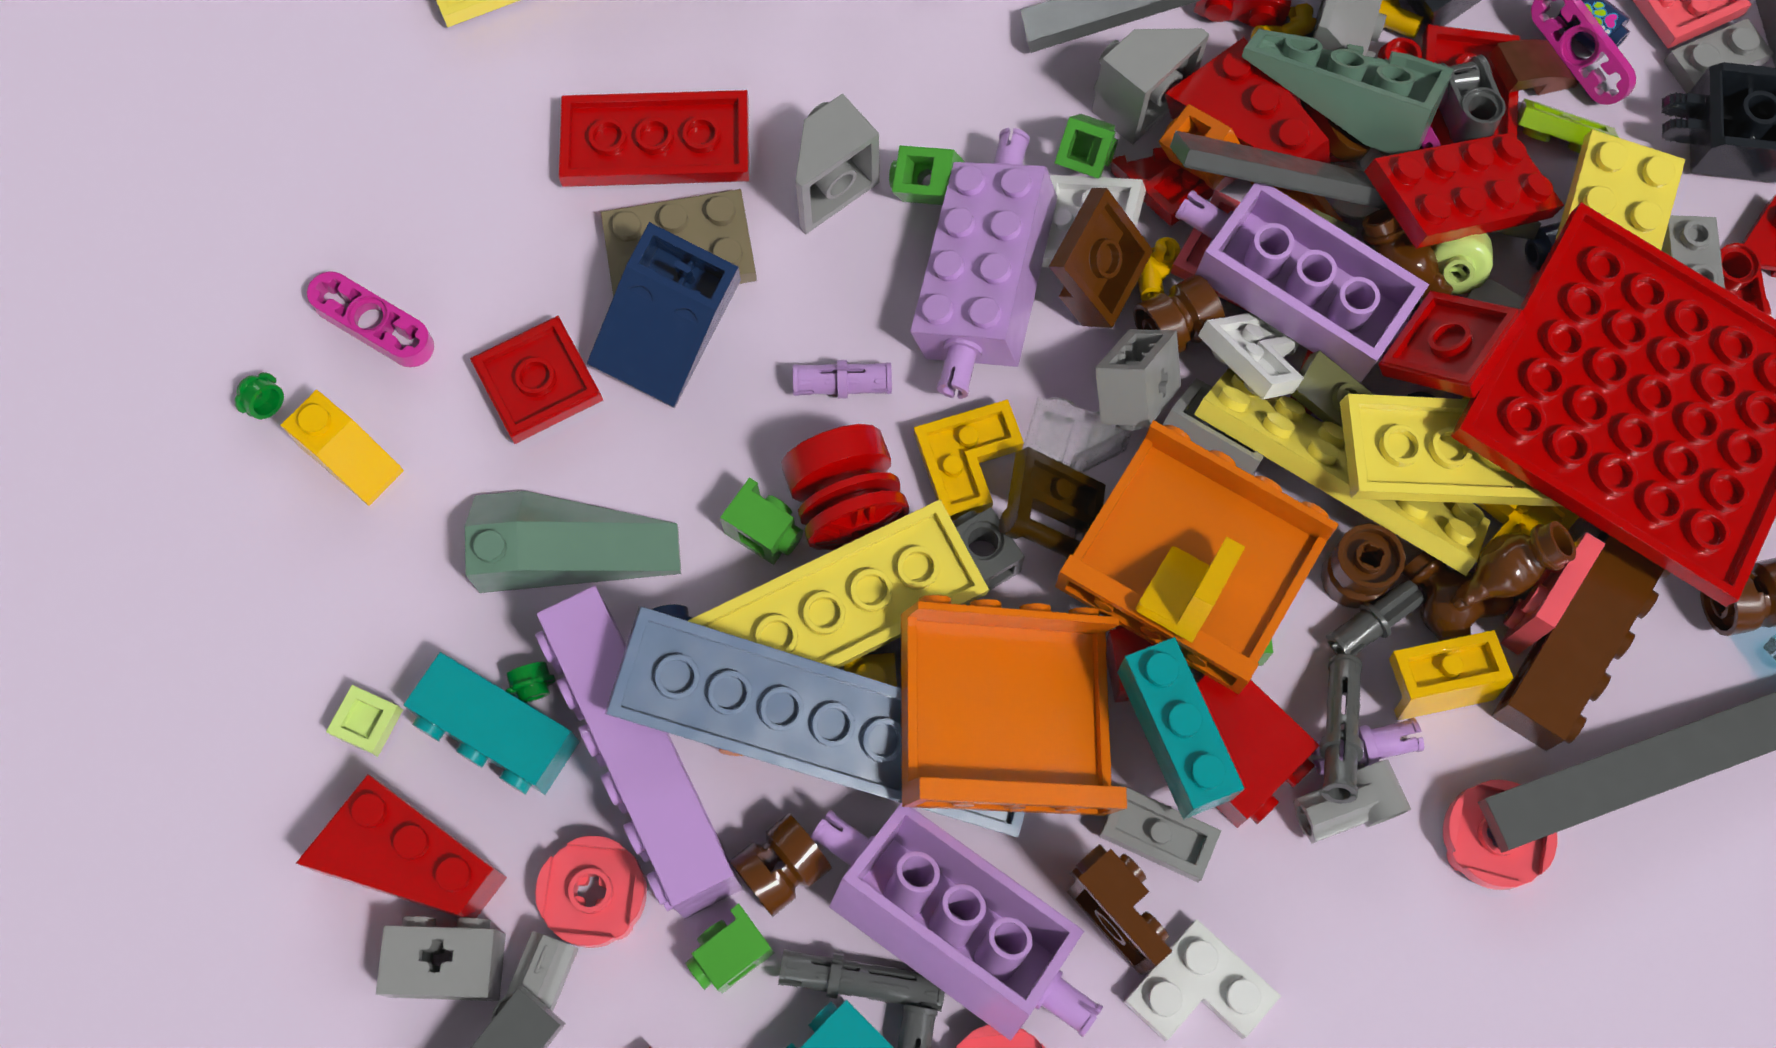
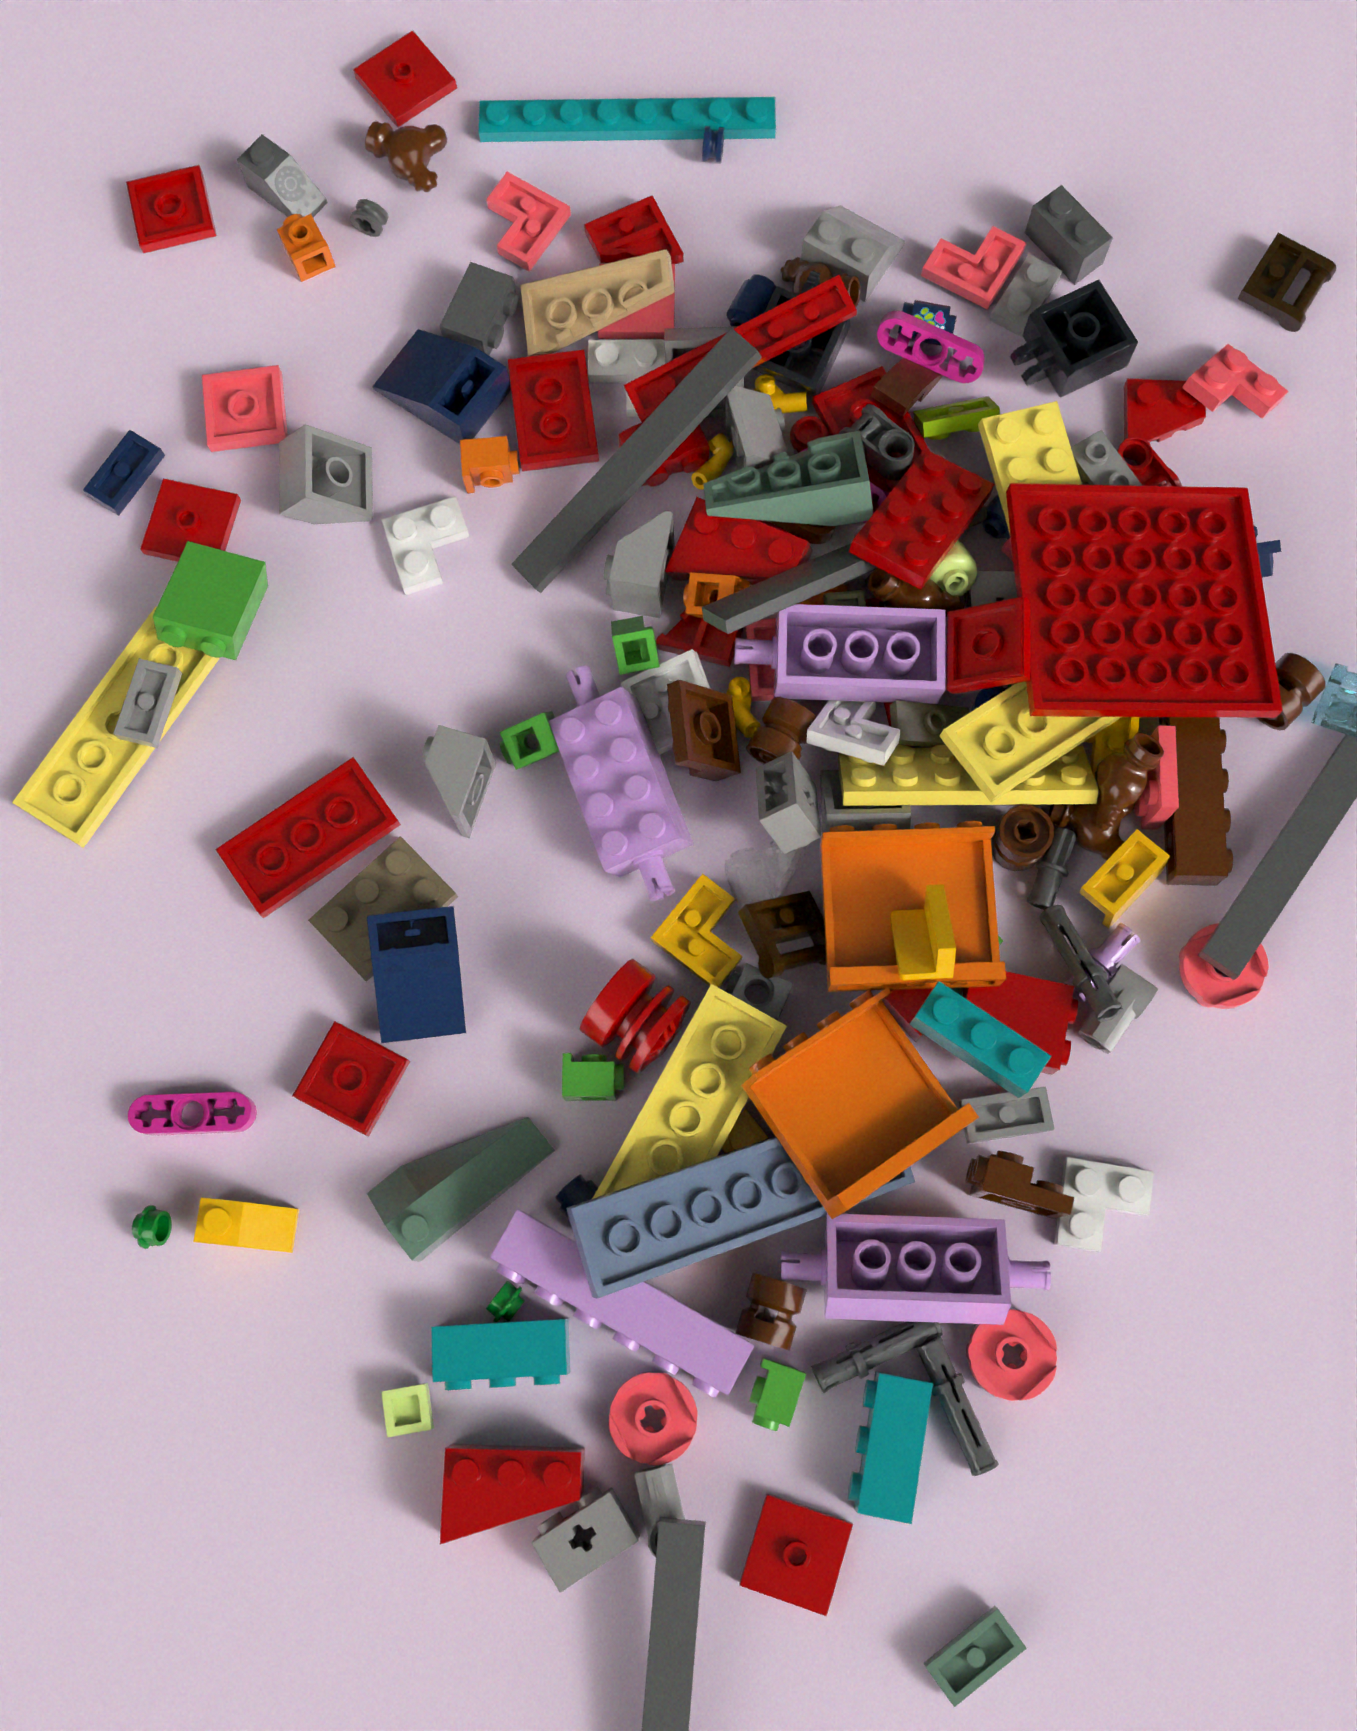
camera: 30 degrees left, 5 degrees up
lavender pin [793,360,892,399] -> none

